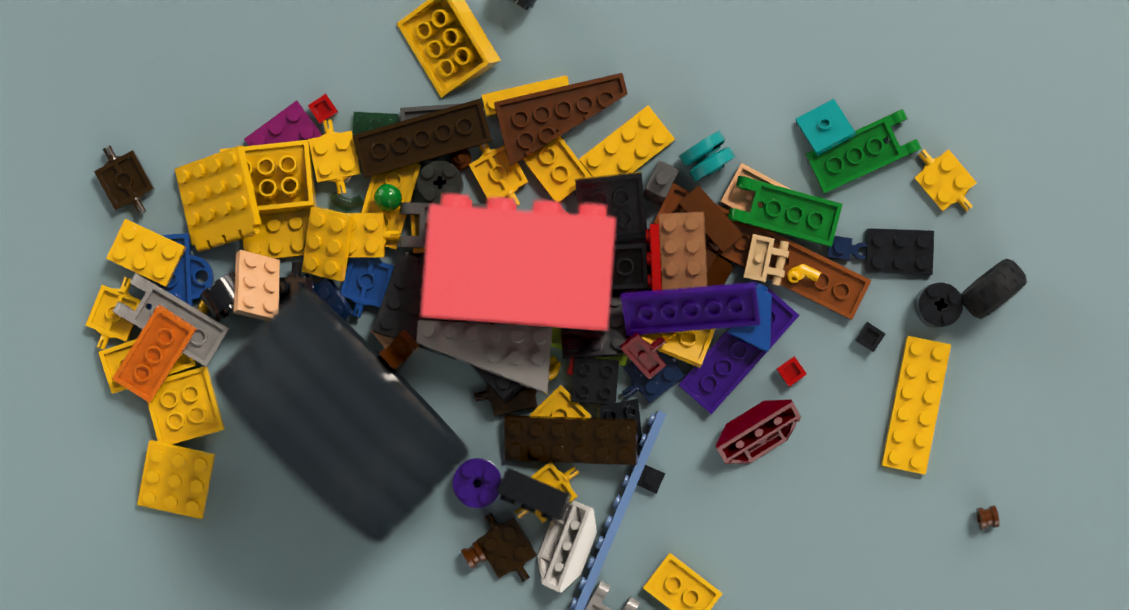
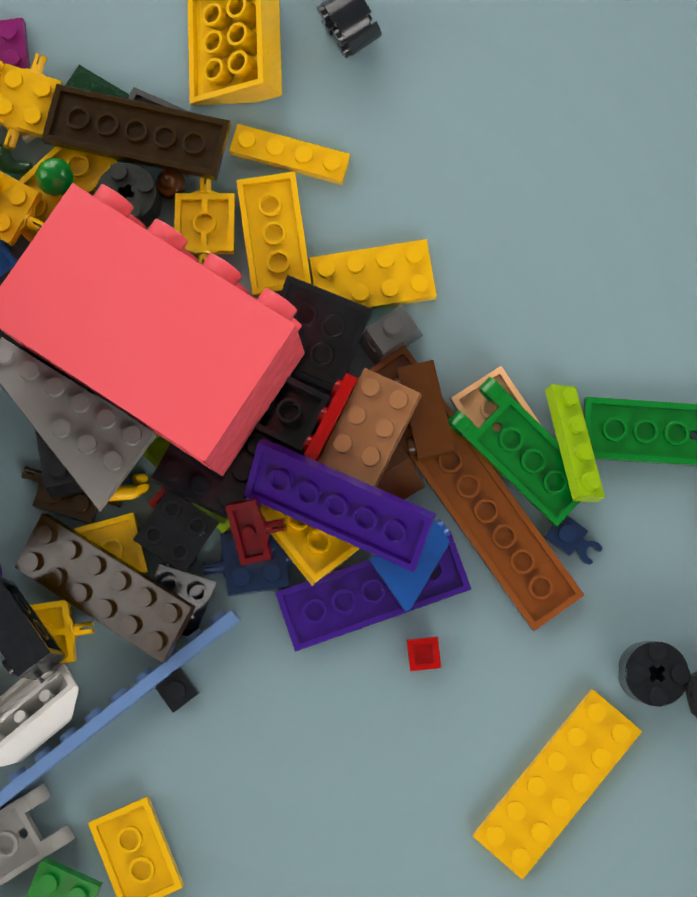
camera: 30 degrees right, 5 degrees down
red plate [307,93,339,125] -> none
reddish brown wing [494,73,628,167] -> none
teal wheel [679,130,736,182] -> none
dark red wedge [715,399,801,464] -> none
tan plate [743,234,789,286] -> none
yellow arm [787,264,821,283] -> none
teal plate [795,99,856,156] -> none
black plate [854,322,886,352] -> none
black plate [865,228,934,275] -> none
none -> lime plate [545,384,605,502]

